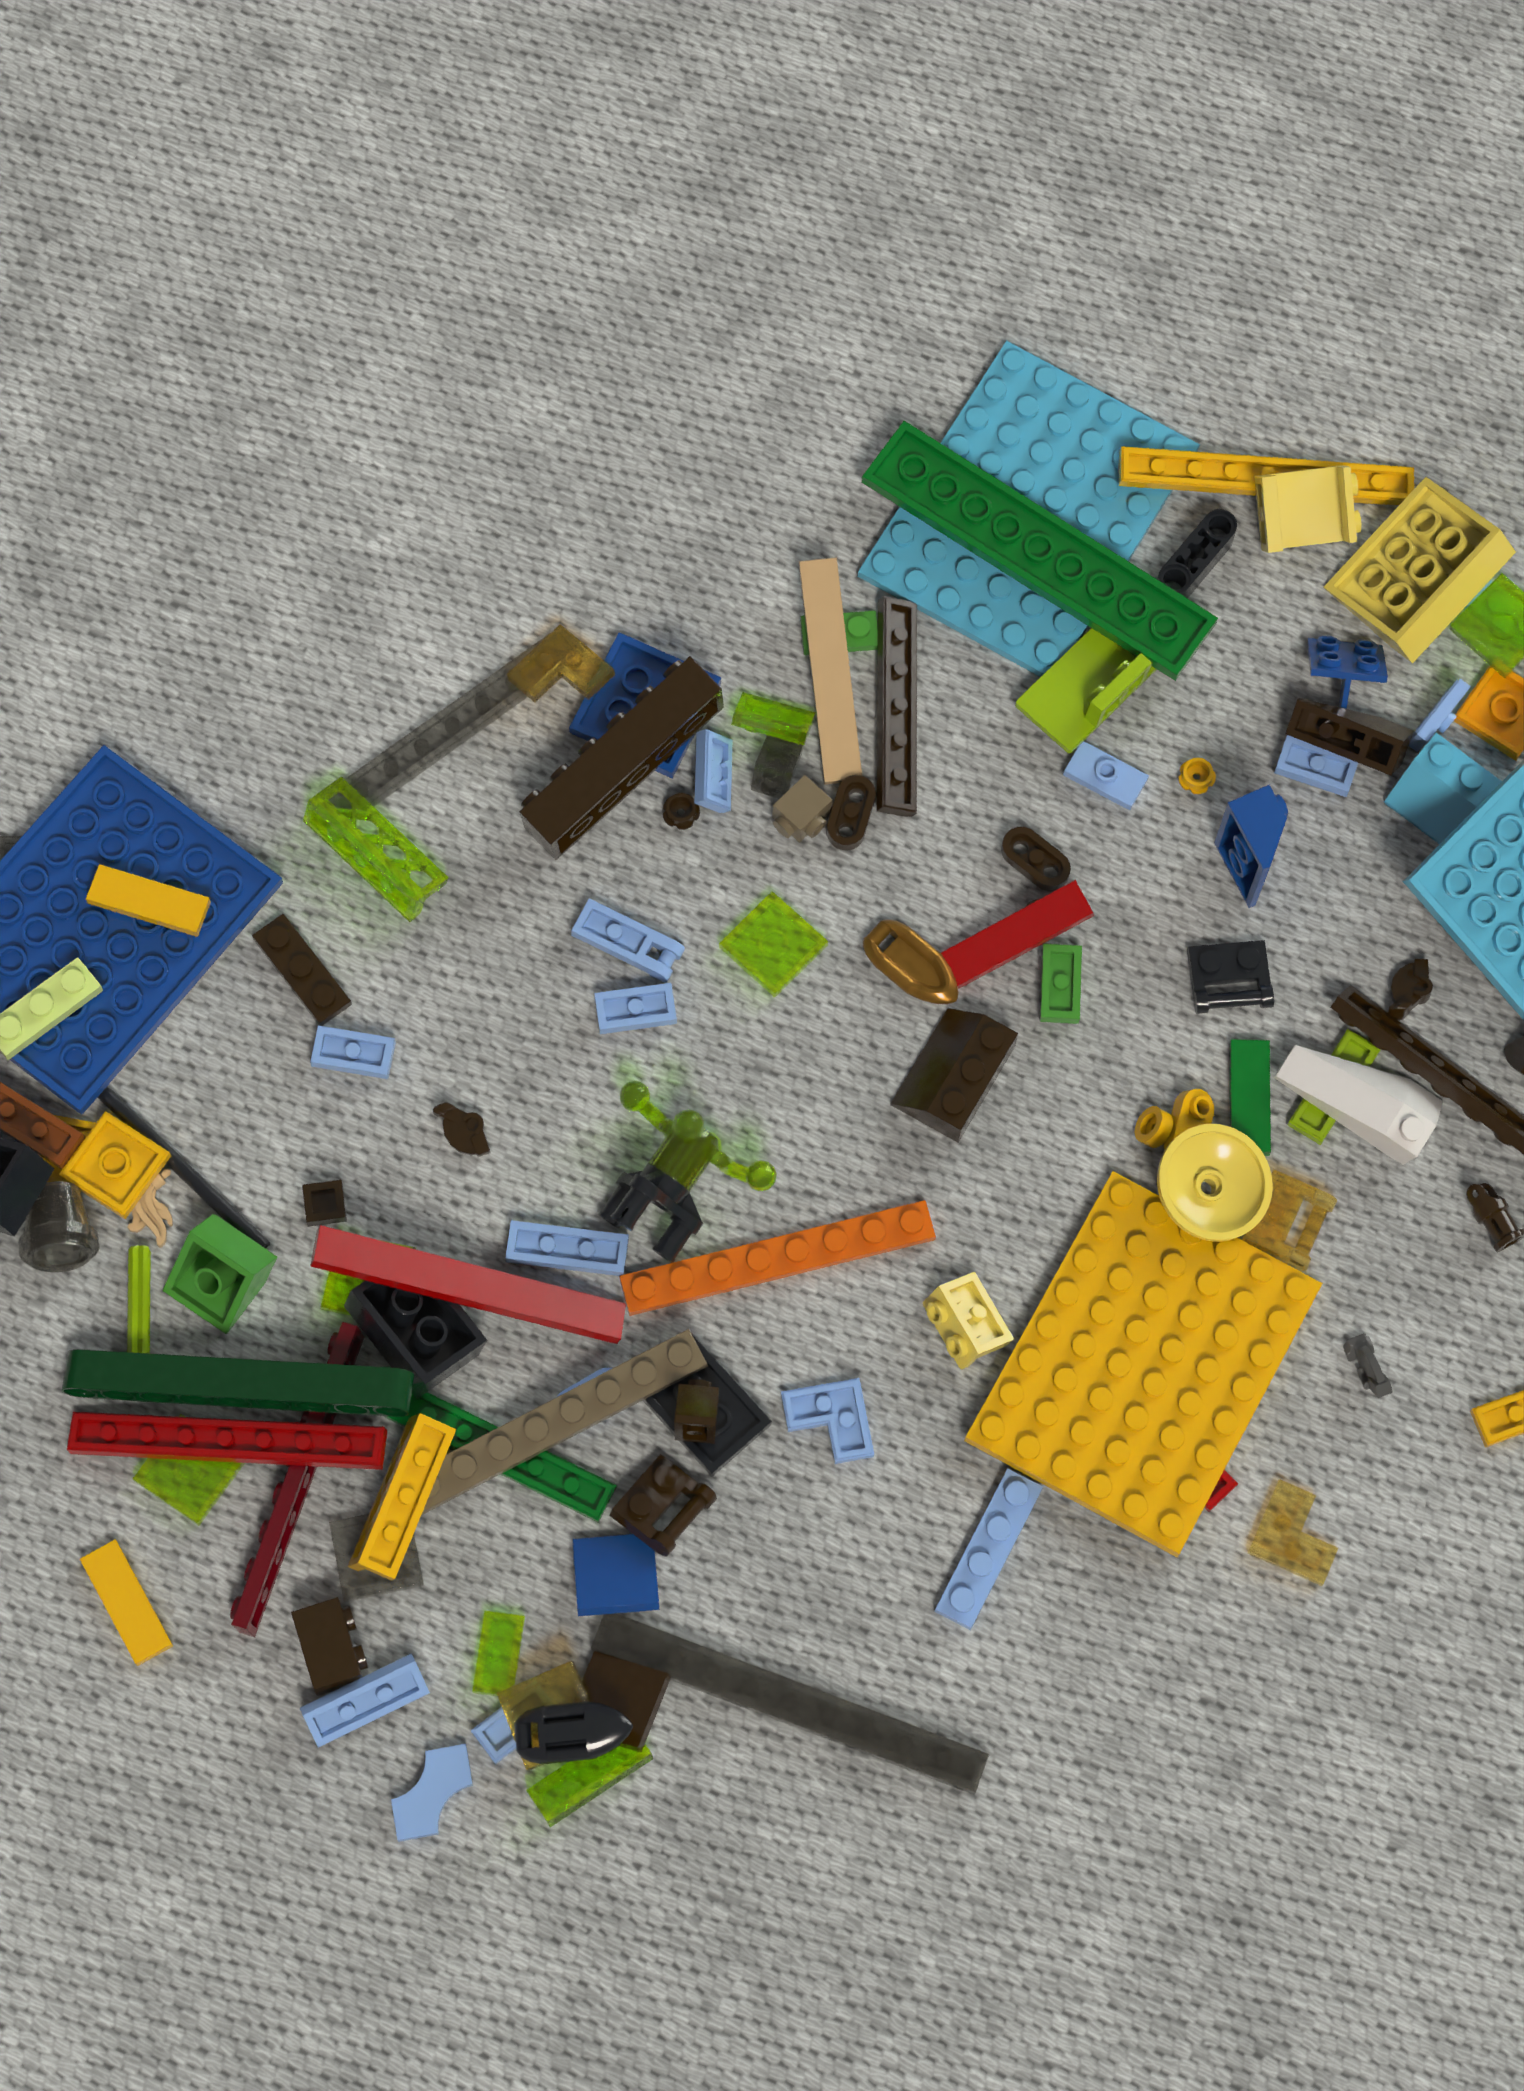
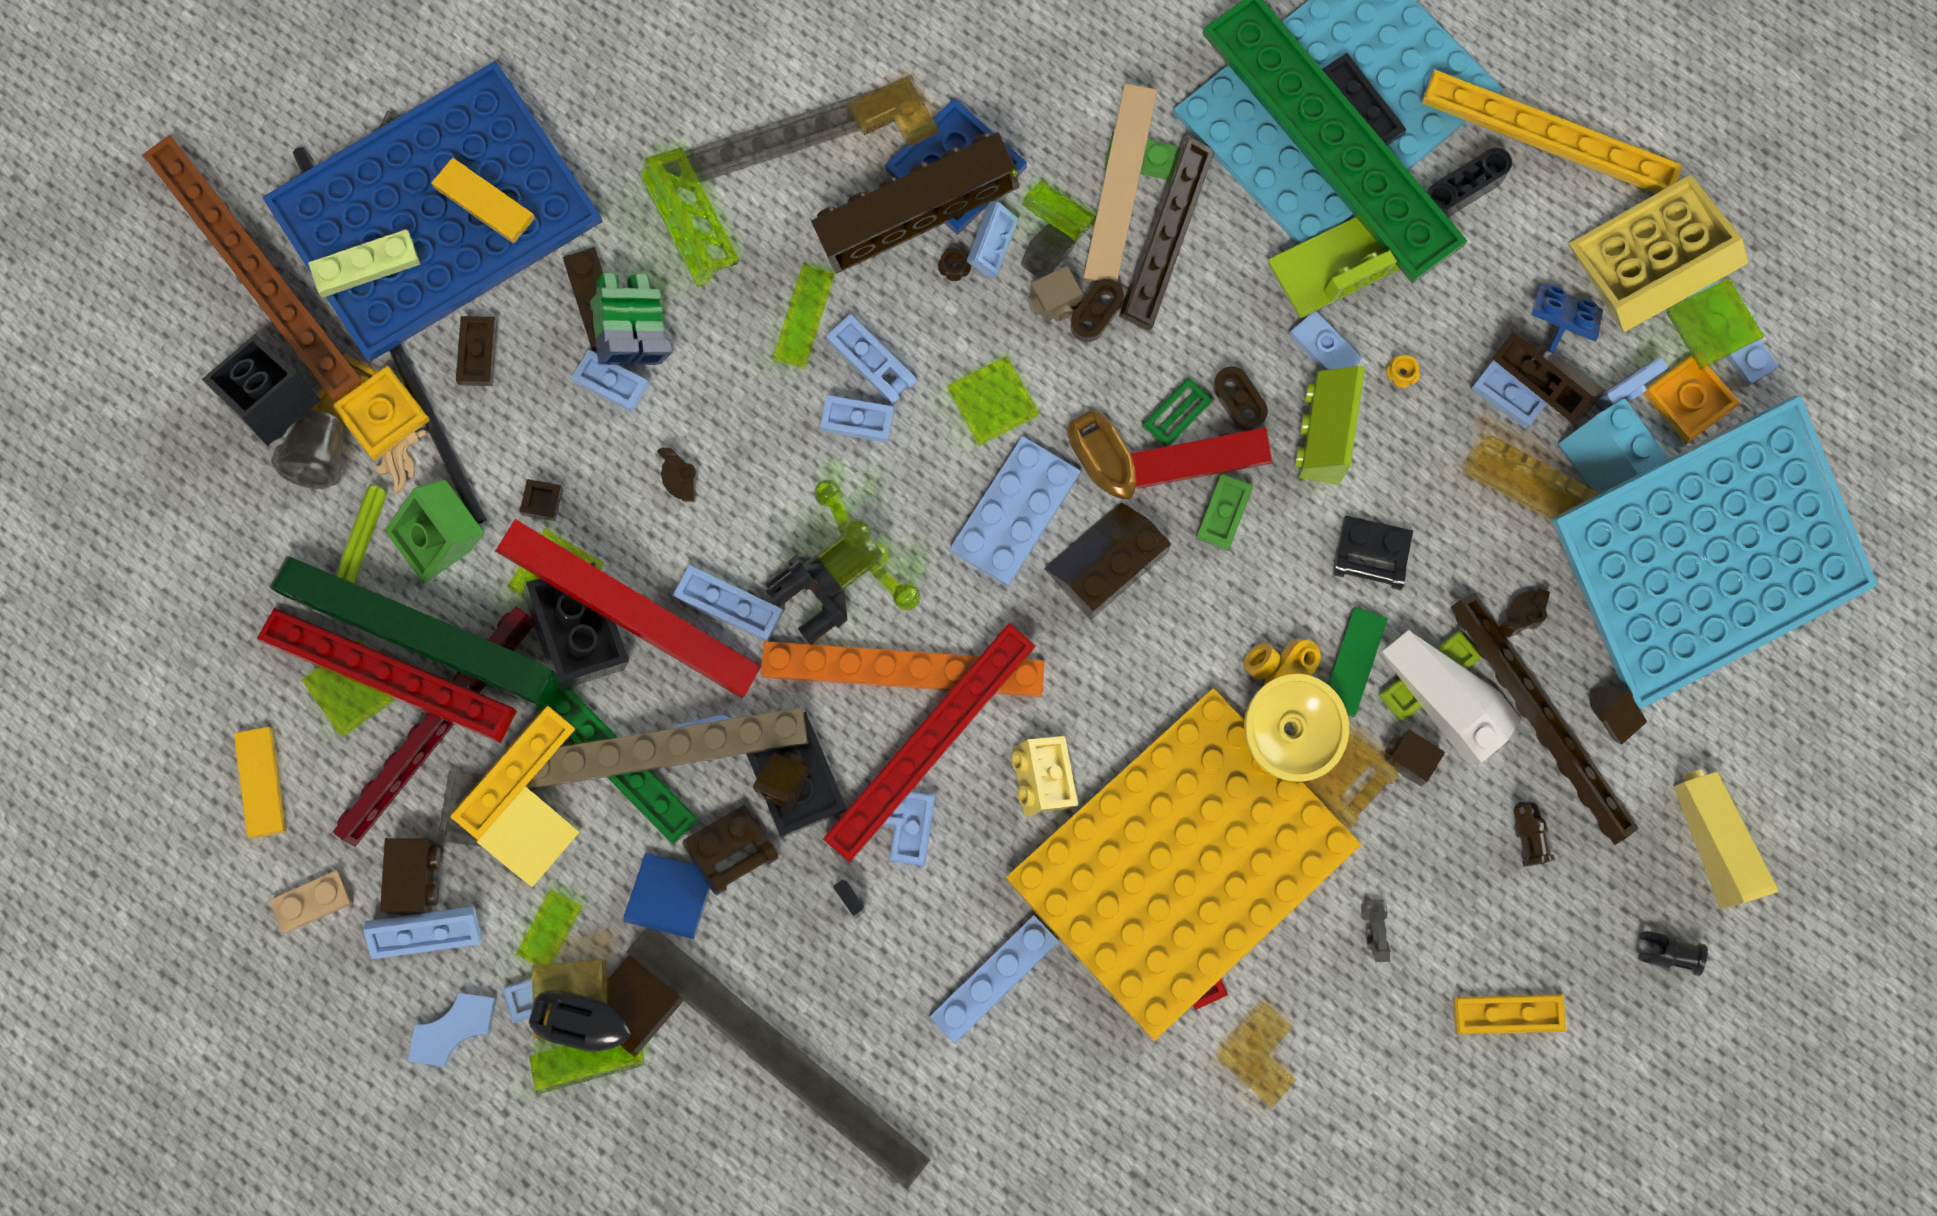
camera: 20 degrees right, 5 degrees up
blue slope [1214,784,1288,908] -> none
light yellow panel [1254,465,1361,553] -> none
none -> tan plate [269,870,353,934]
none -> dark brown plate [456,316,497,386]
none -> light yellow tile [476,786,580,887]
none -> hips [590,273,673,365]
none -> clear neon green plate [773,265,835,370]
none -> red tile [823,623,1036,863]
none -> black tile [833,880,866,919]
none -> light blue plate [949,436,1081,587]
none -> green tile [1142,377,1214,447]
none -> lime slope [1294,366,1365,485]
none -> black tile [1322,53,1407,145]
none -> dark brown brick [1384,729,1446,787]
none -> clear yellow fence [1463,433,1600,520]

